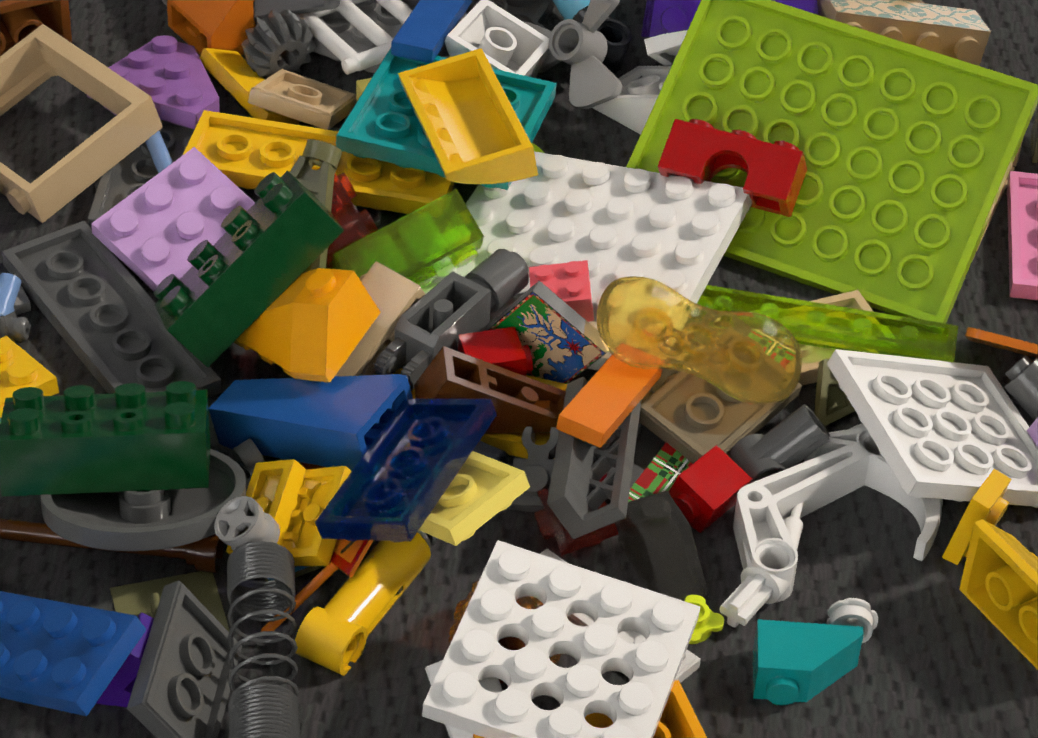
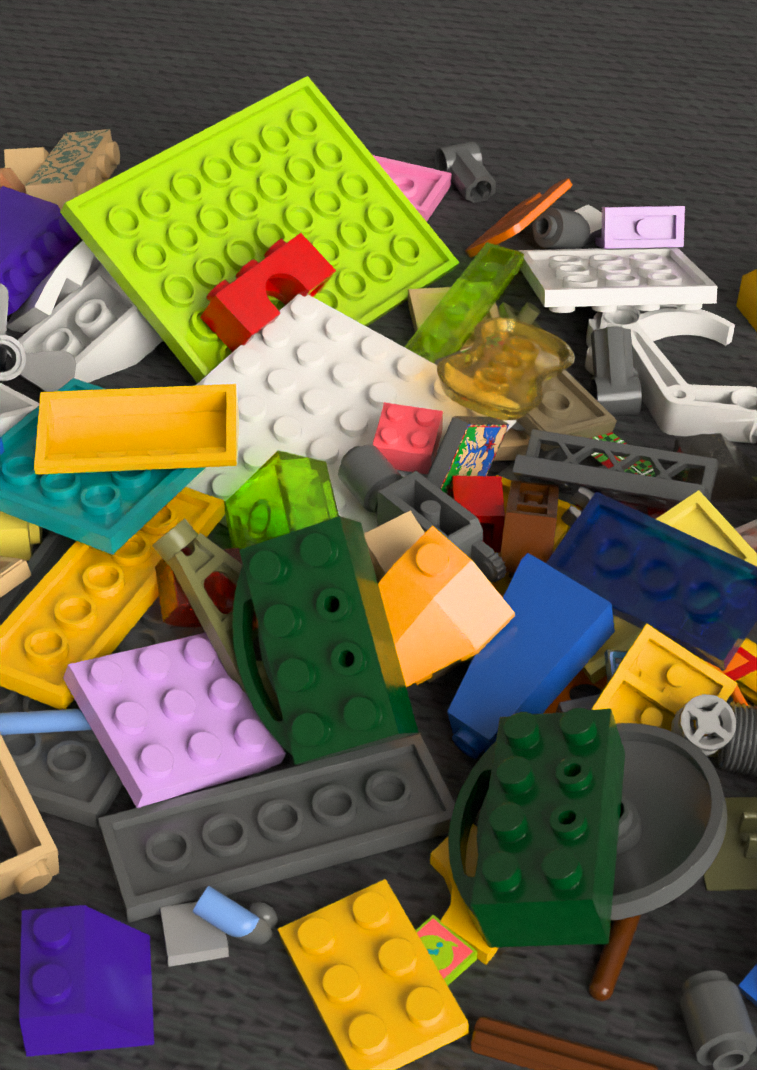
camera: 75 degrees left, 0 degrees up
orange tile [556,345,664,448] -> none
red brick [664,445,752,533] -> none
yellow plate [942,469,1012,565] -> none

